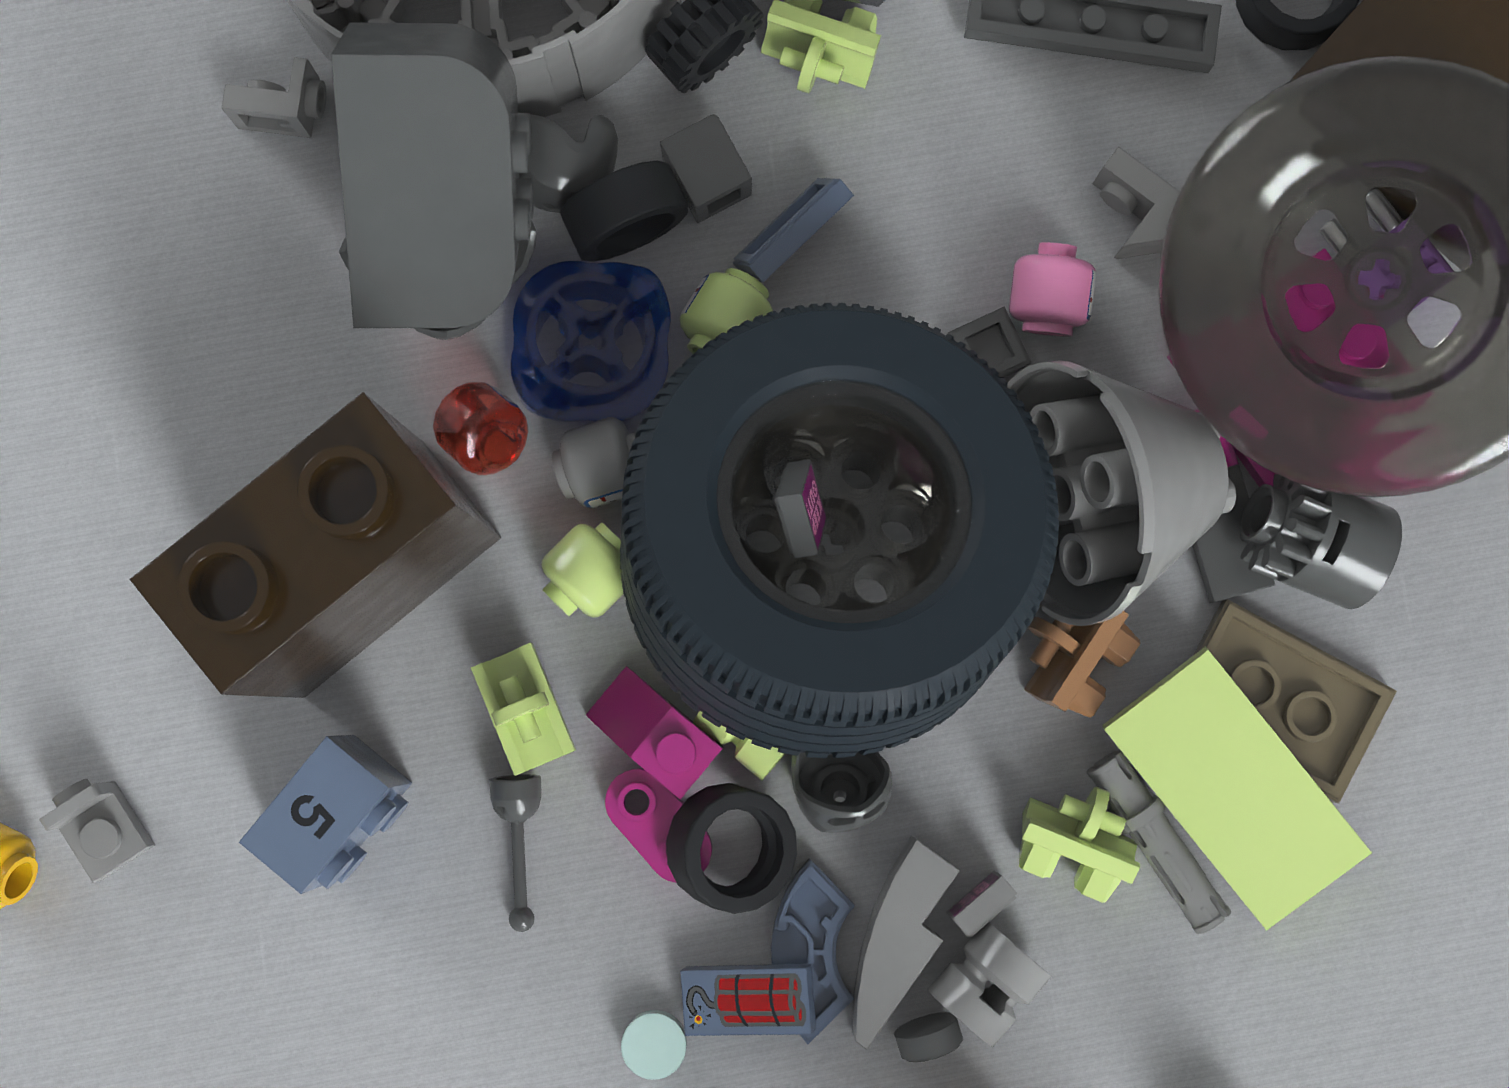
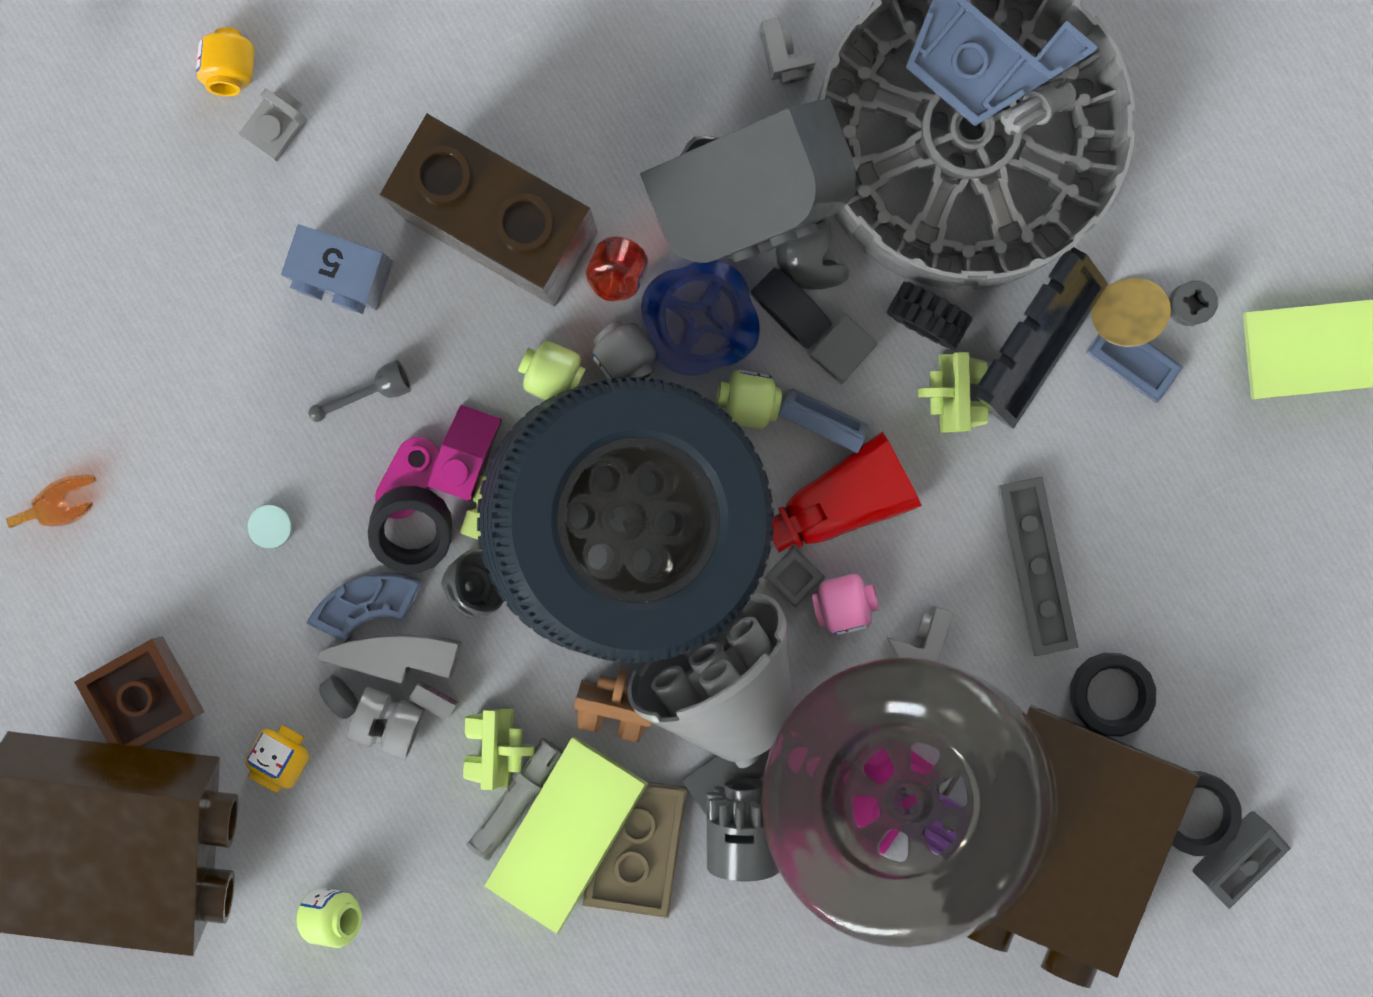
camera: 70 degrees right, 5 degrees up
yellowish green hips [471,643,576,776] -> none
tile [680,964,816,1036] -> none
dark grey tile [775,459,827,558] -> none
none -> red piece [772,431,922,553]

